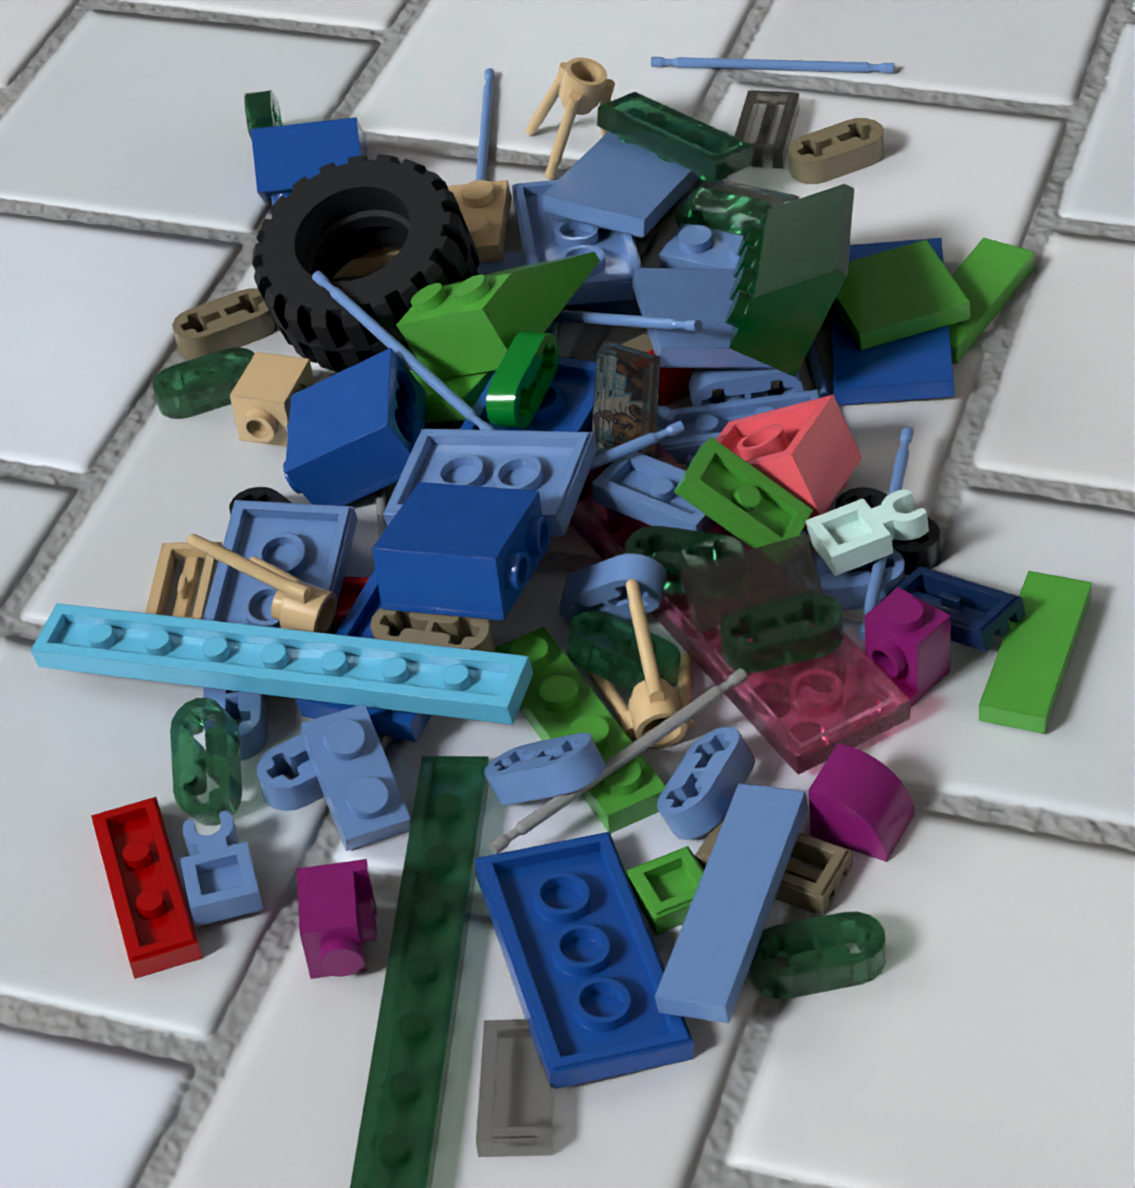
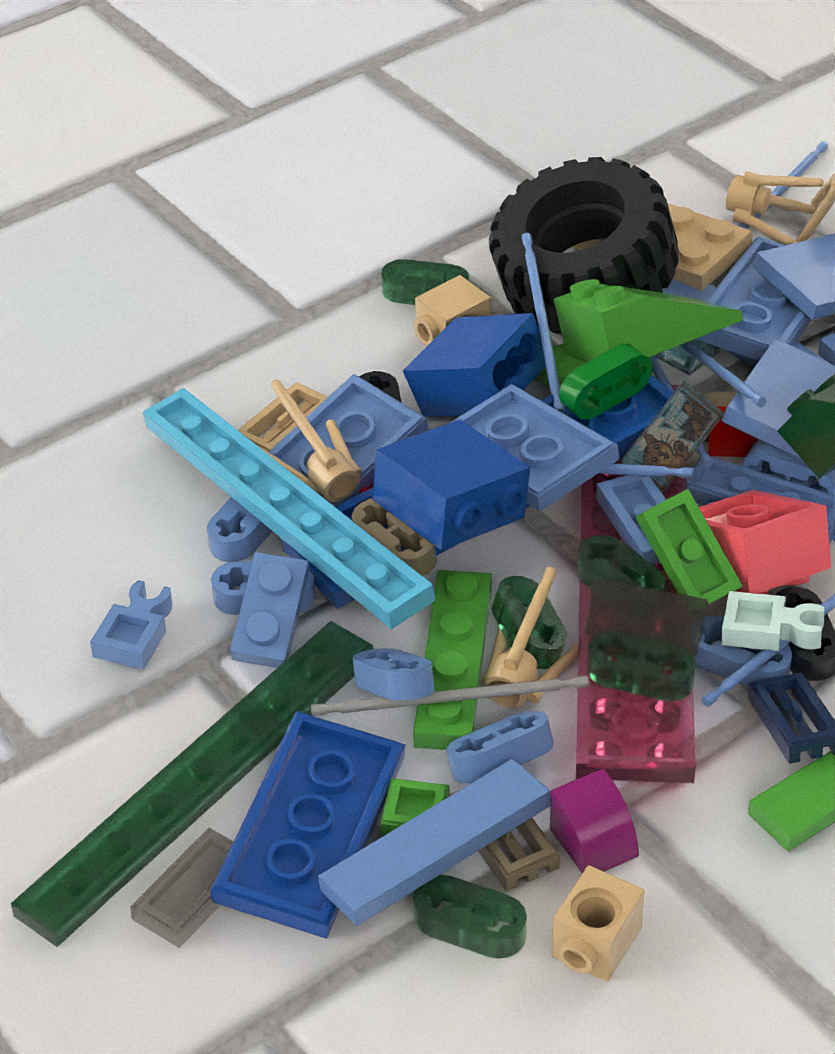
camera: 30 degrees right, 0 degrees up
red tile [91,796,203,979] -> none
clear green beam [170,698,243,826] -> none
dark tan beam [172,288,277,360] -> none
clear green beam [244,90,283,141] -> none
blue slope [250,117,367,206] -> none
magenta brick [297,859,377,979] -> none
medium blue beam [559,553,667,629] -> none
magenta brick [857,587,951,709] -> none
none -> tan brick [552,865,645,982]
none -> tan plant [726,171,824,245]

